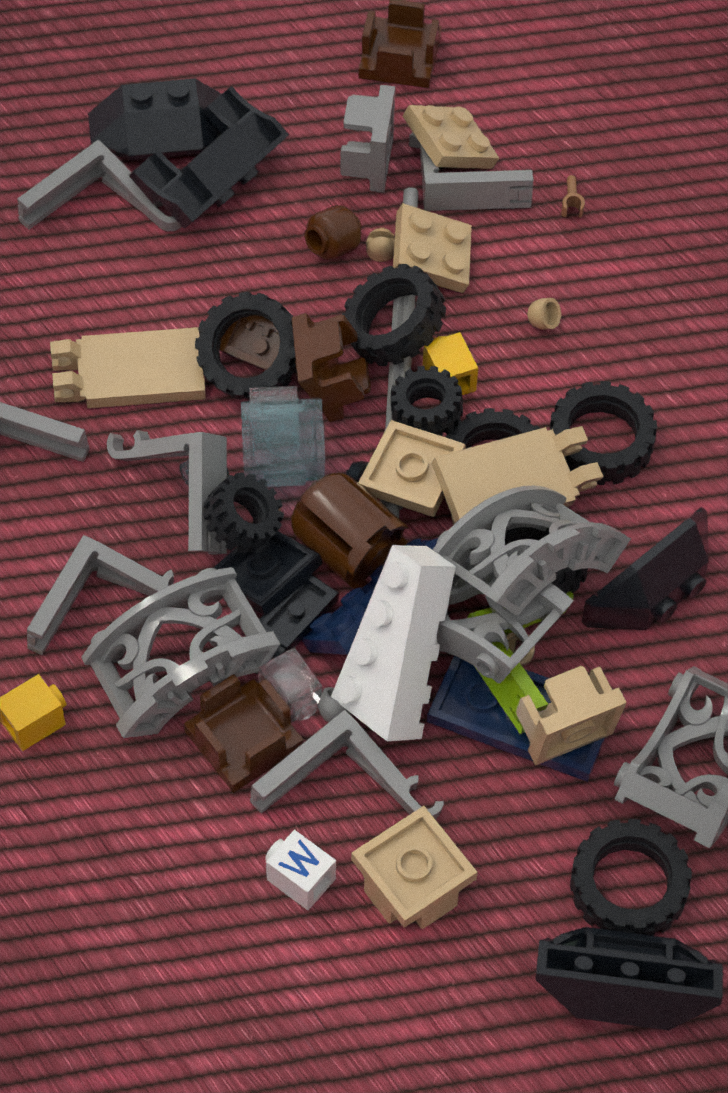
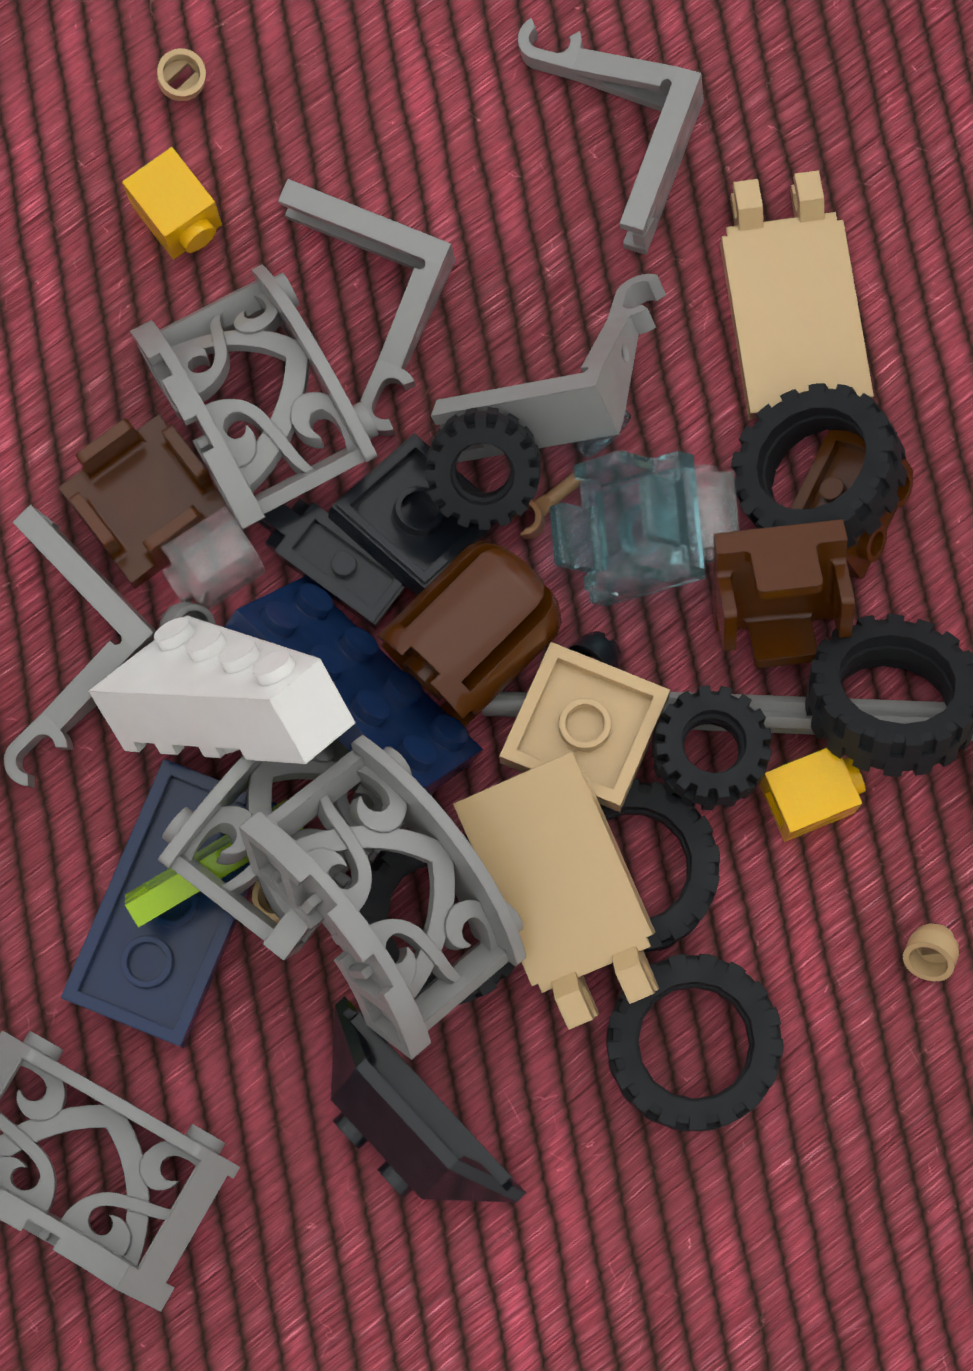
camera: 95 degrees right, 20 degrees up
tan panel [516,666,626,766] -> none

